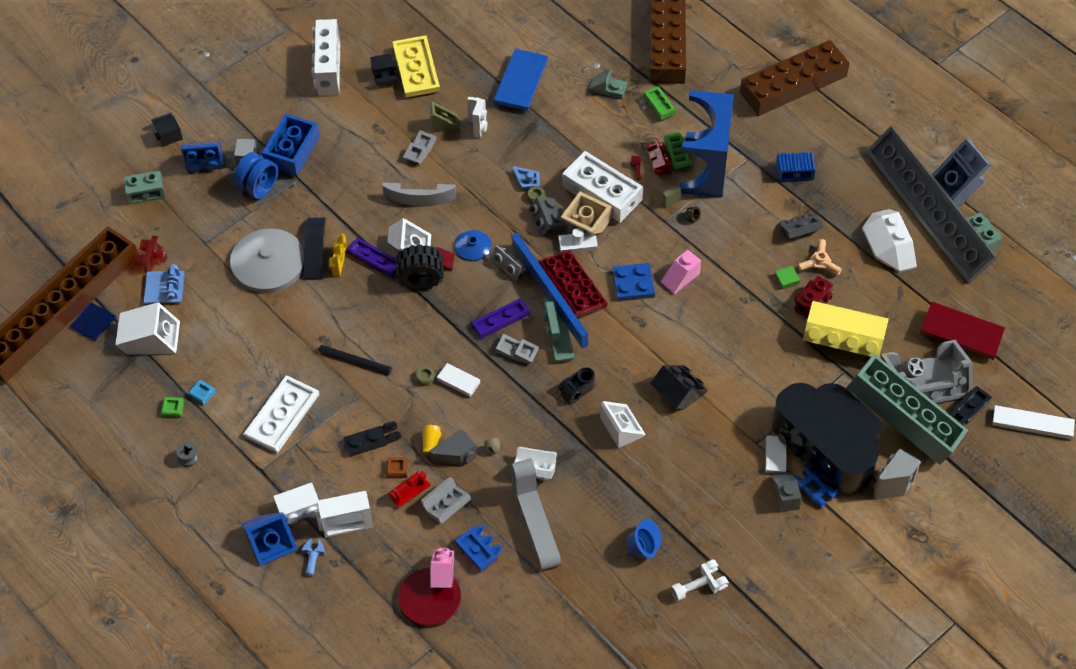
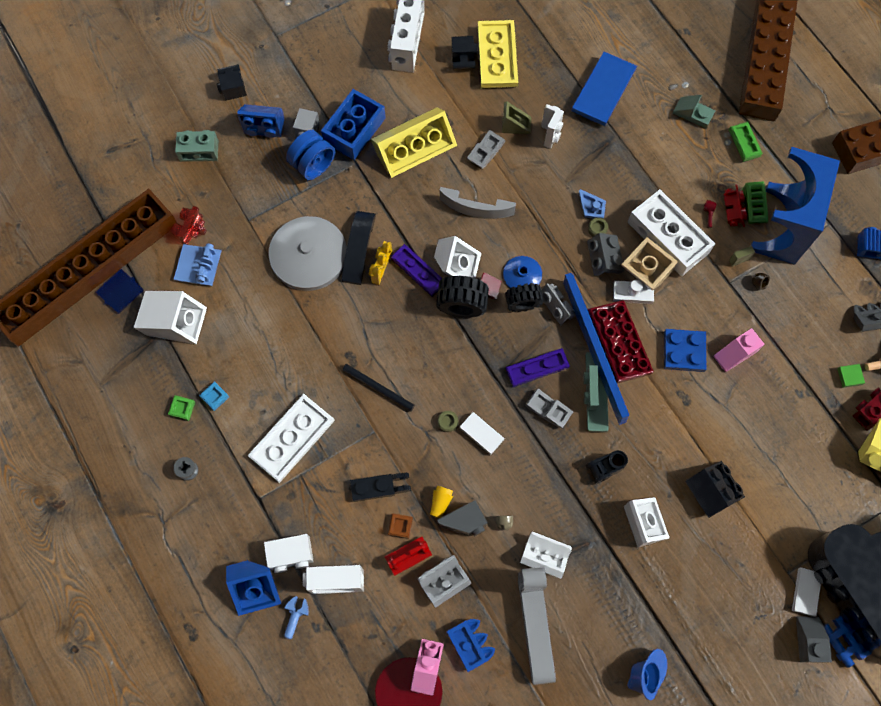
camera: 10 degrees right, 15 degrees up
none -> light yellow slope [371,108,457,178]
none -> black tyre [505,283,543,312]

